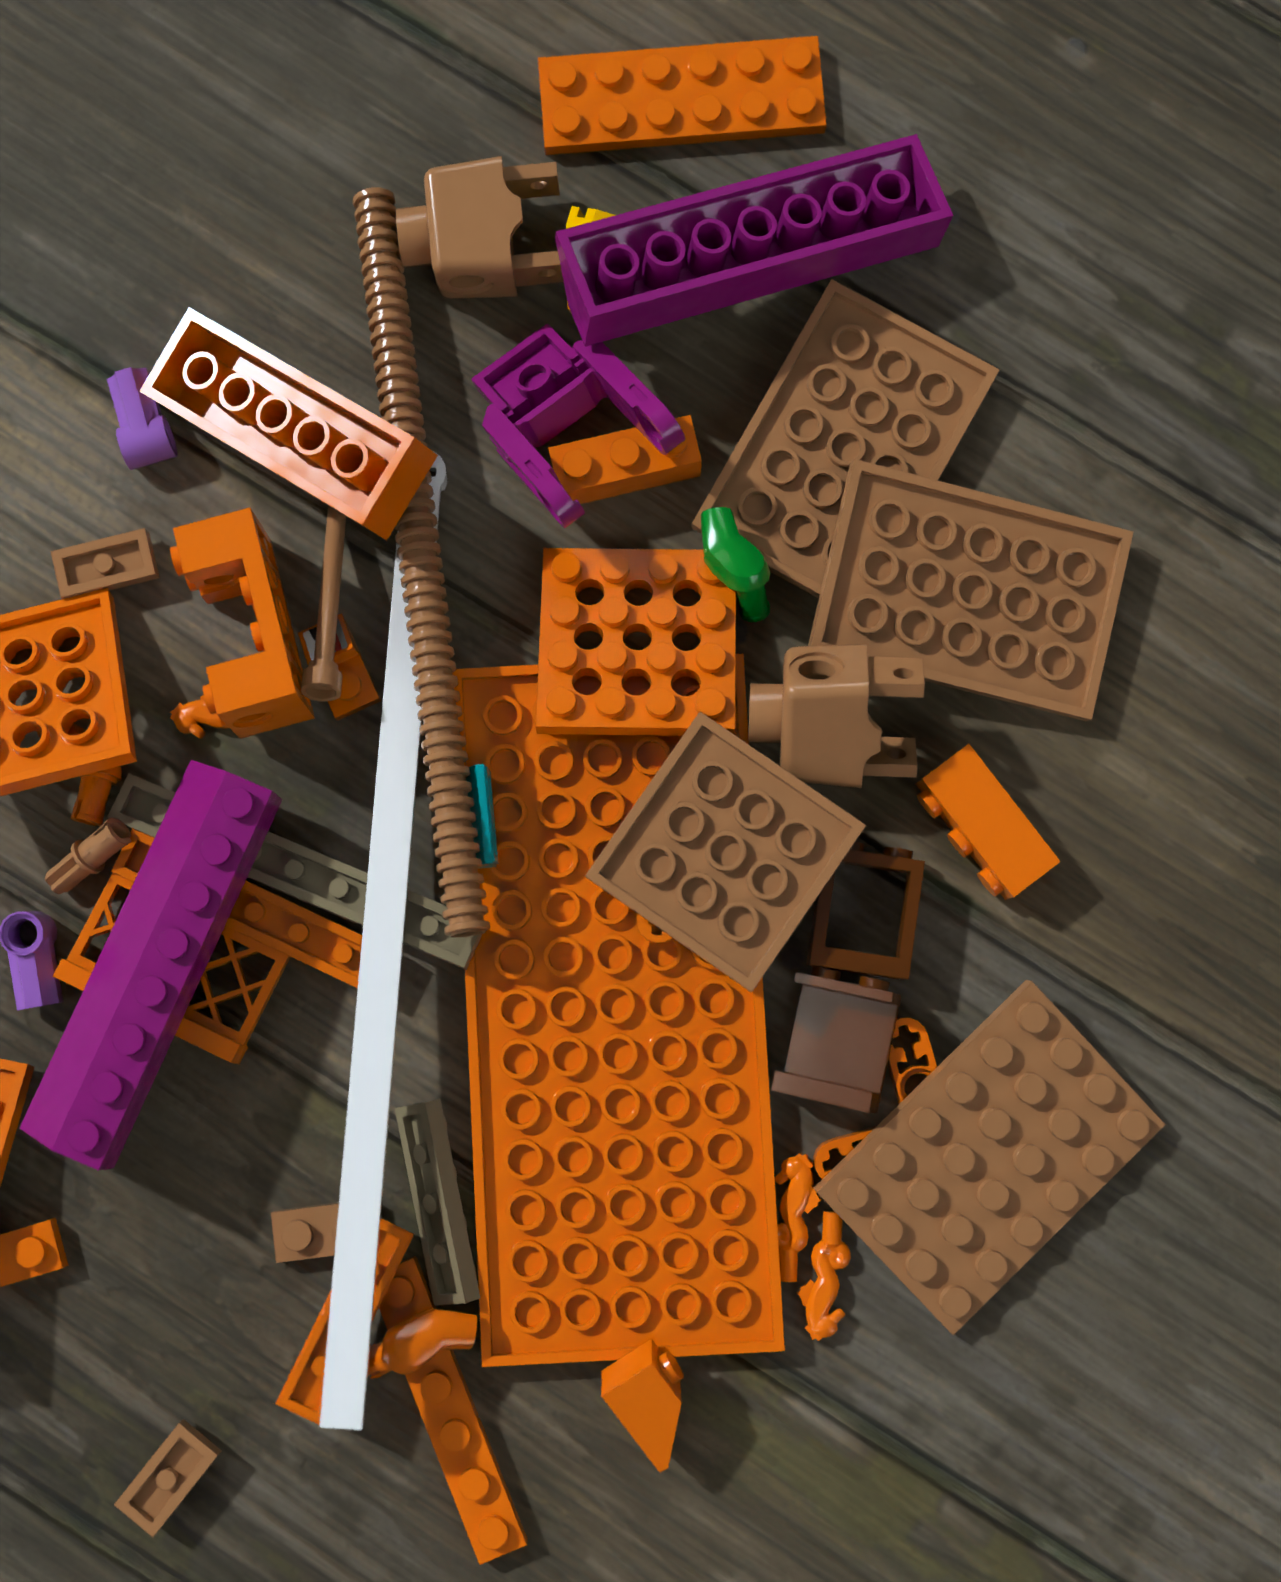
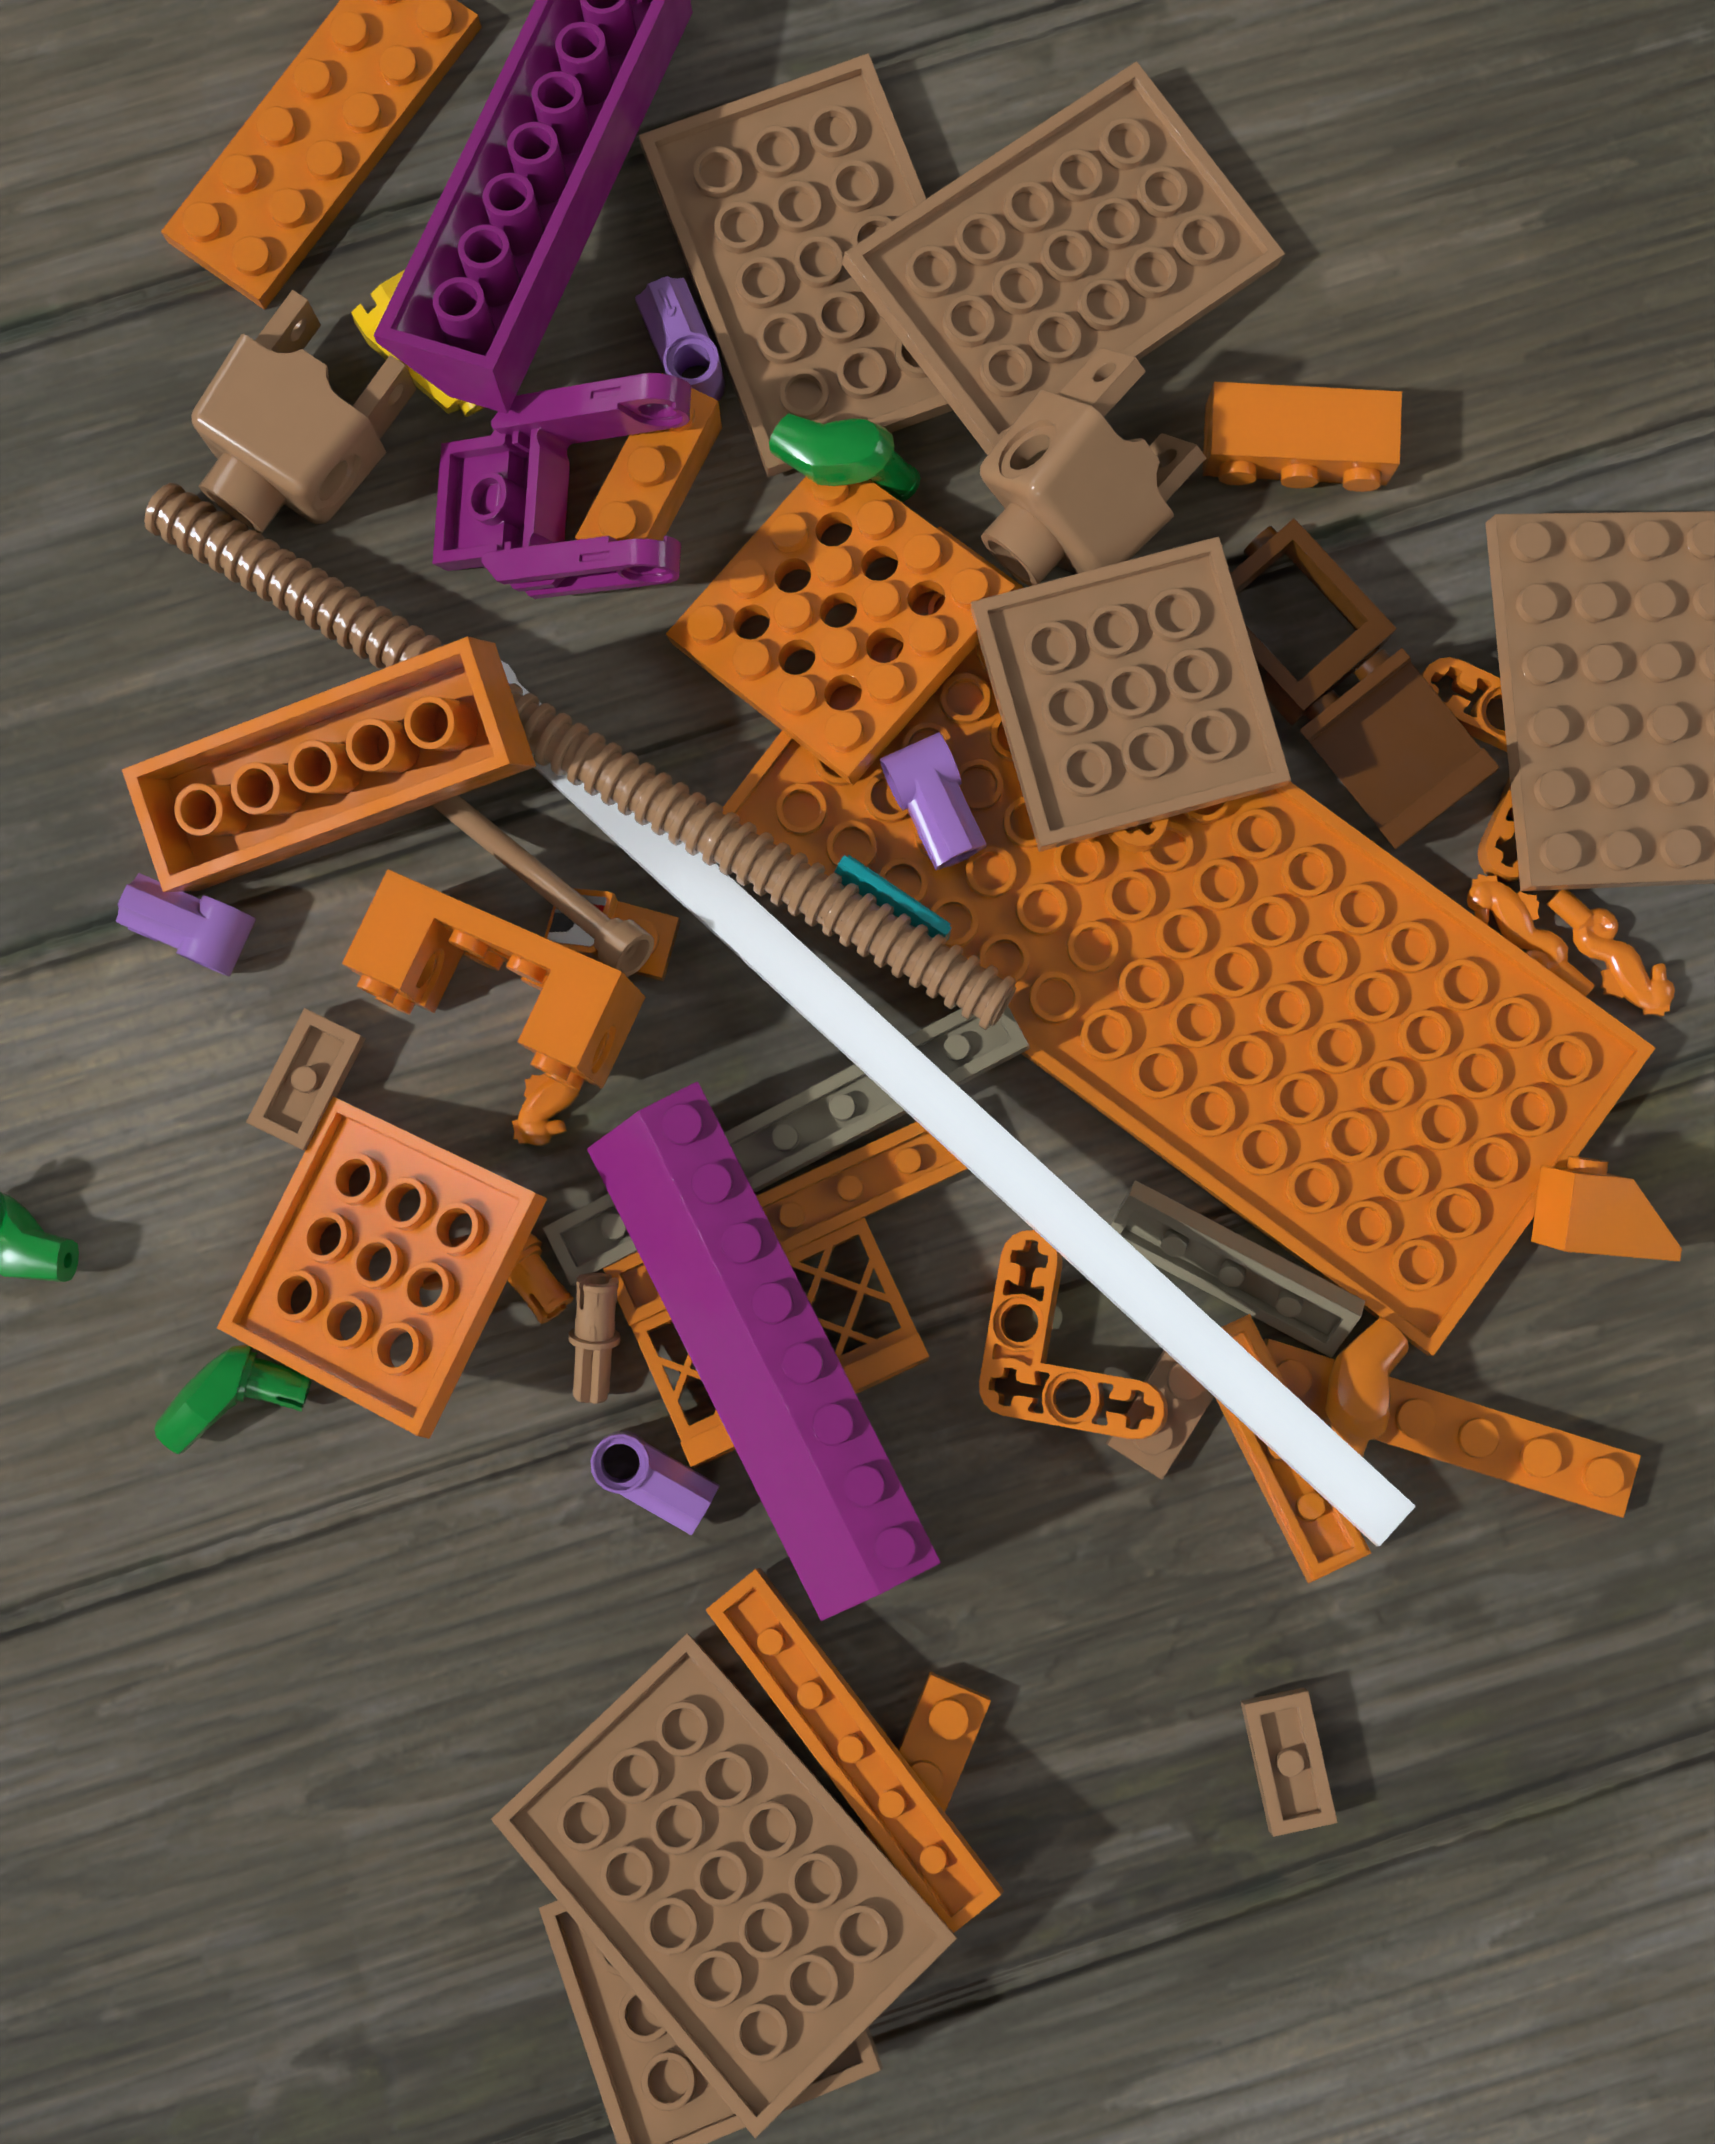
camera: 55 degrees left, 0 degrees up
none -> medium lavender piece [635,276,725,401]
none -> medium lavender piece [880,732,986,870]
none -> orange beam [979,1230,1168,1439]

